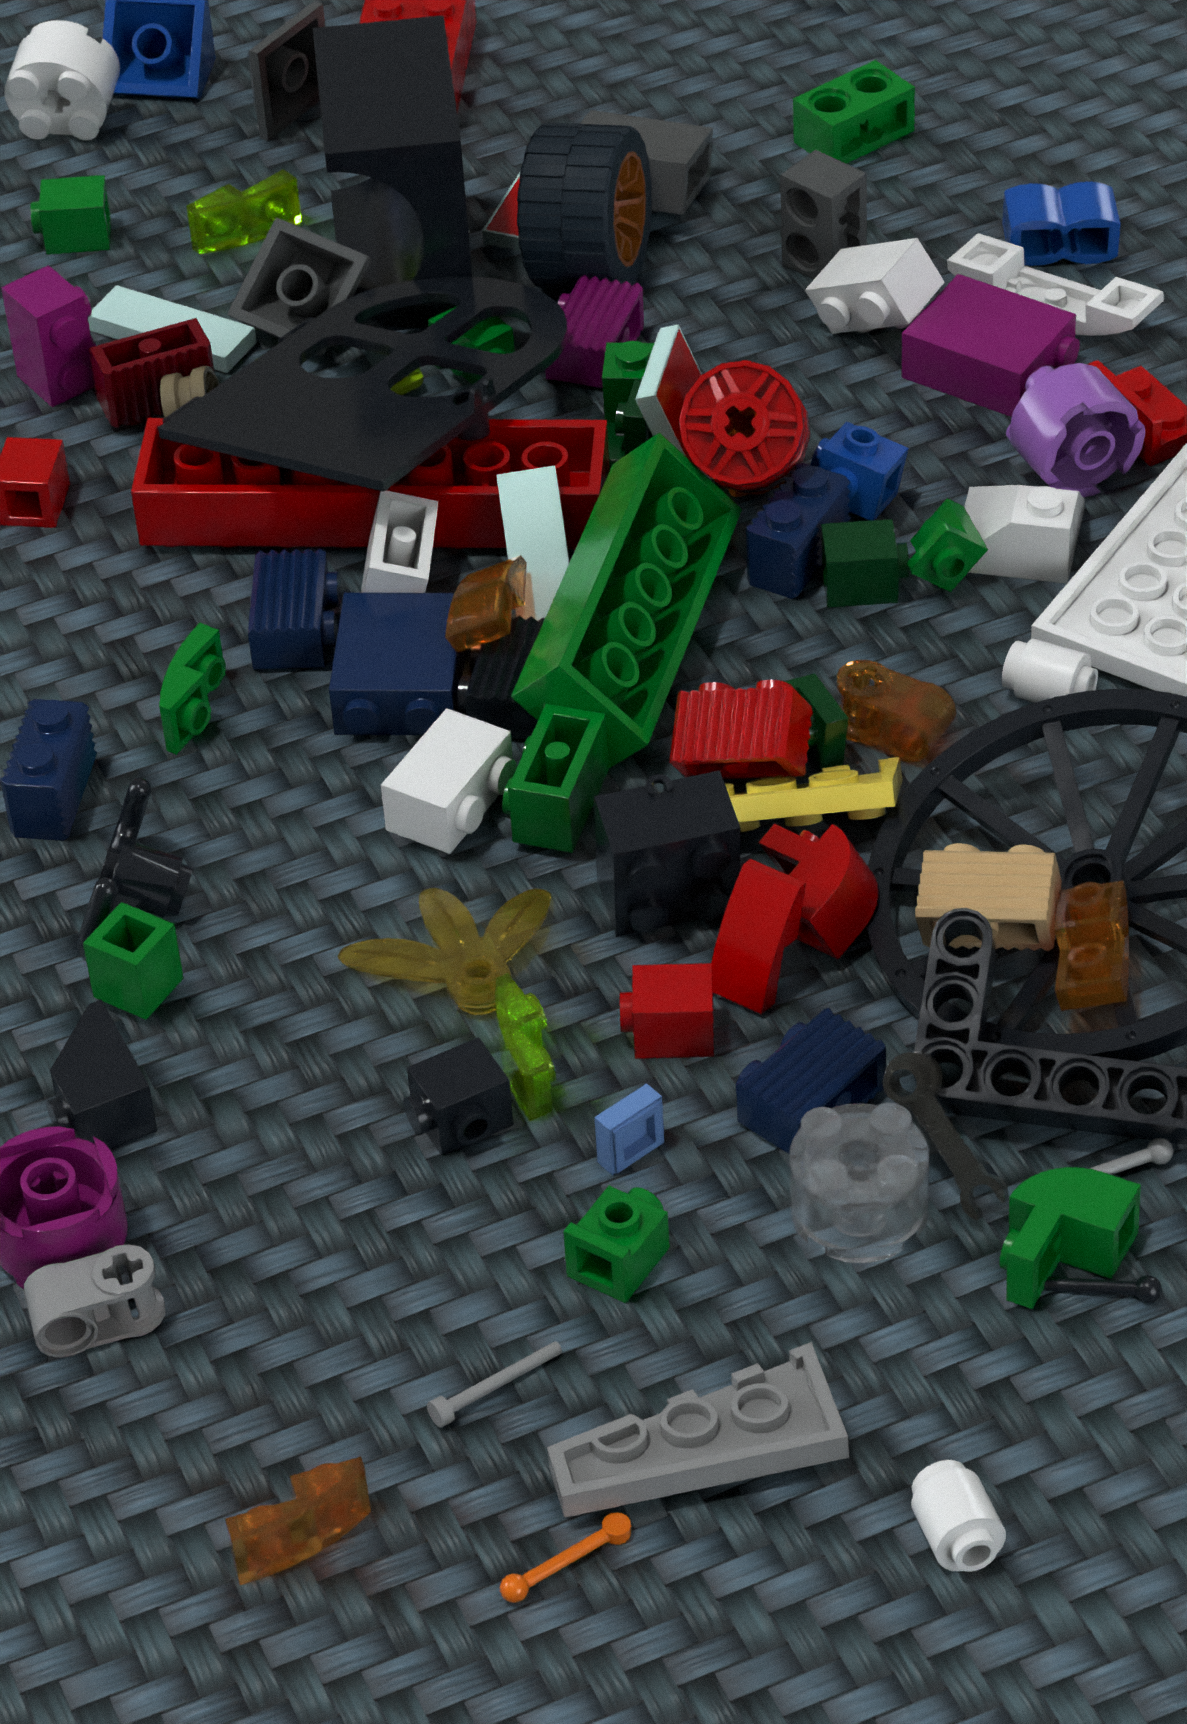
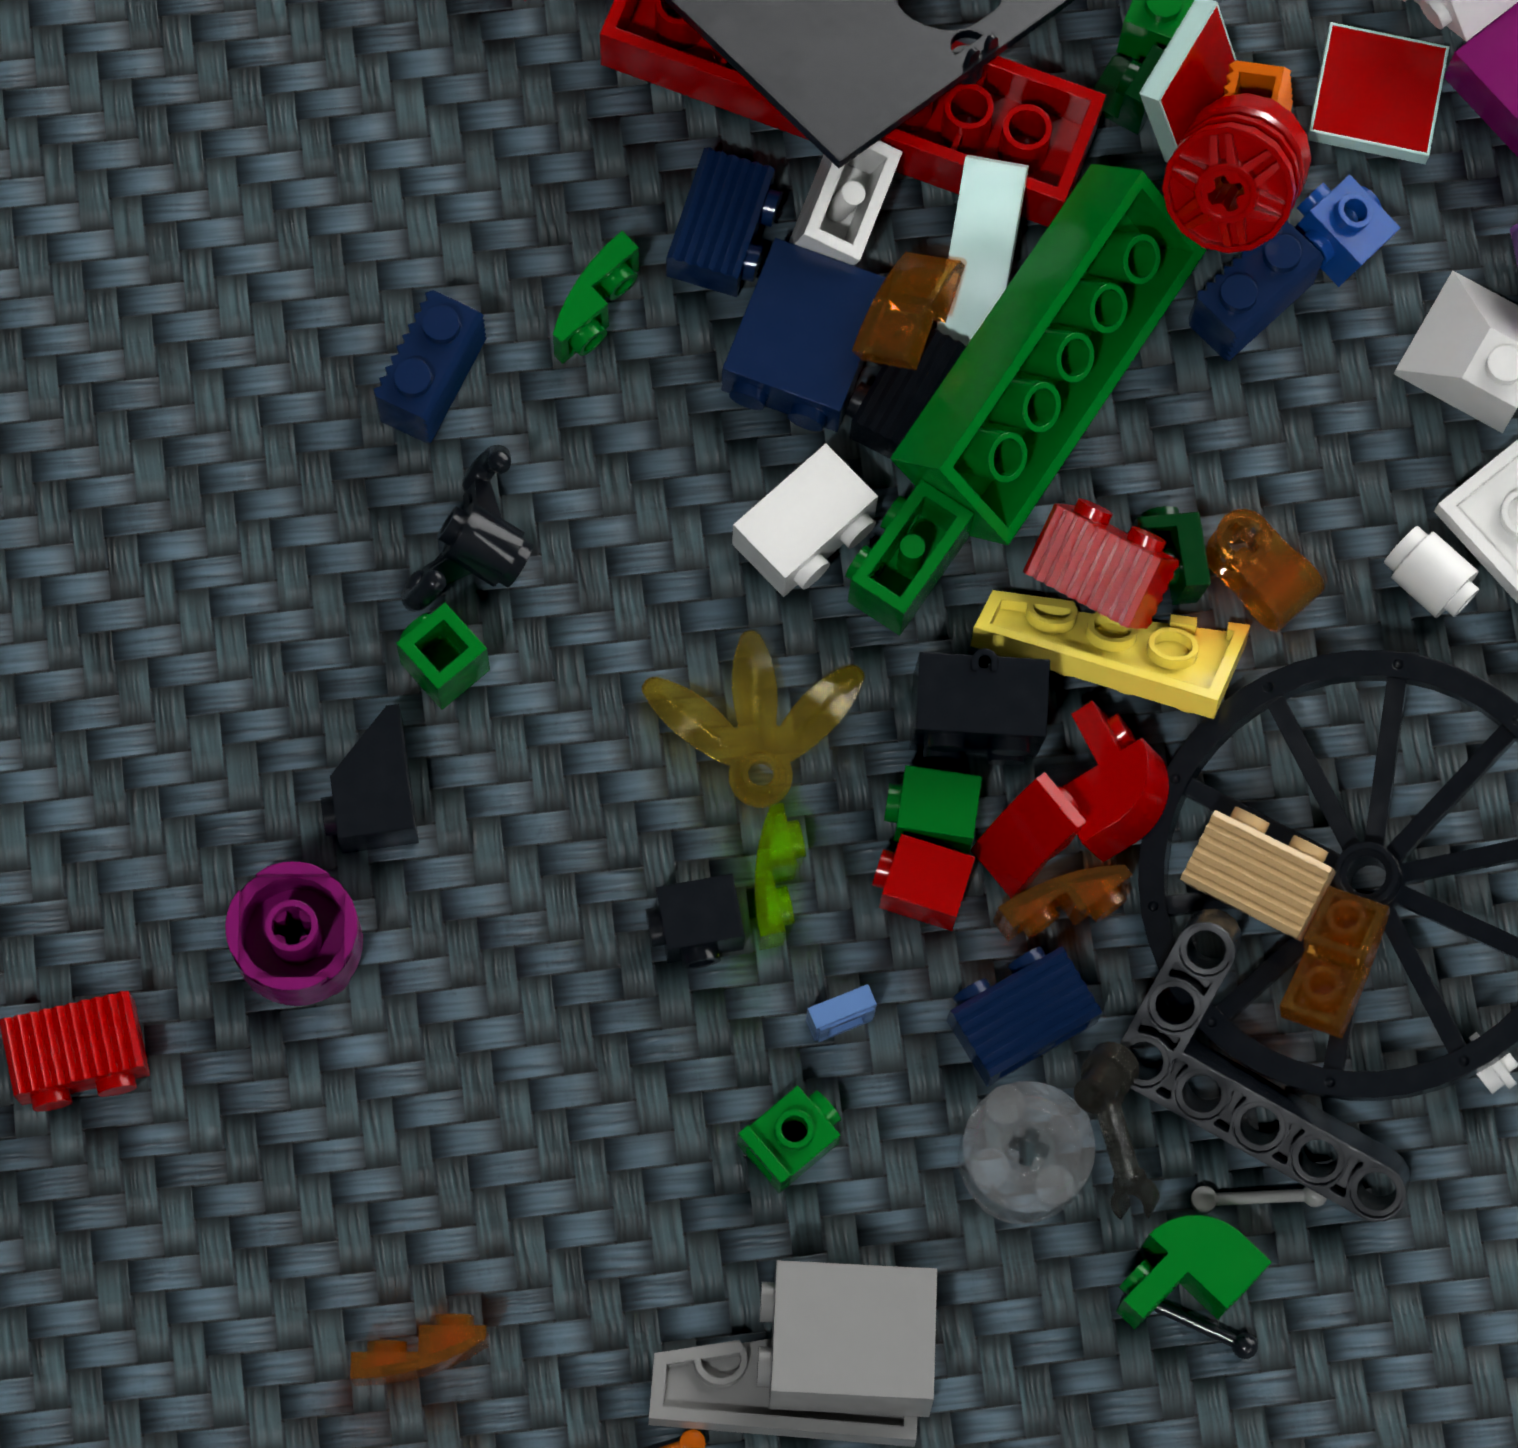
camera: 10 degrees right, 30 degrees up
light grey piece [24,1244,165,1358] -> none
light grey piece [427,1341,562,1428] -> none
dark green brick [821,519,909,608] -> none
green bracket [907,498,988,592] -> none
none -> light grey brick [757,1260,937,1417]
none -> green brick [884,765,982,854]
none -> clear orange slope [993,865,1133,942]
none -> red tile [1307,22,1450,165]

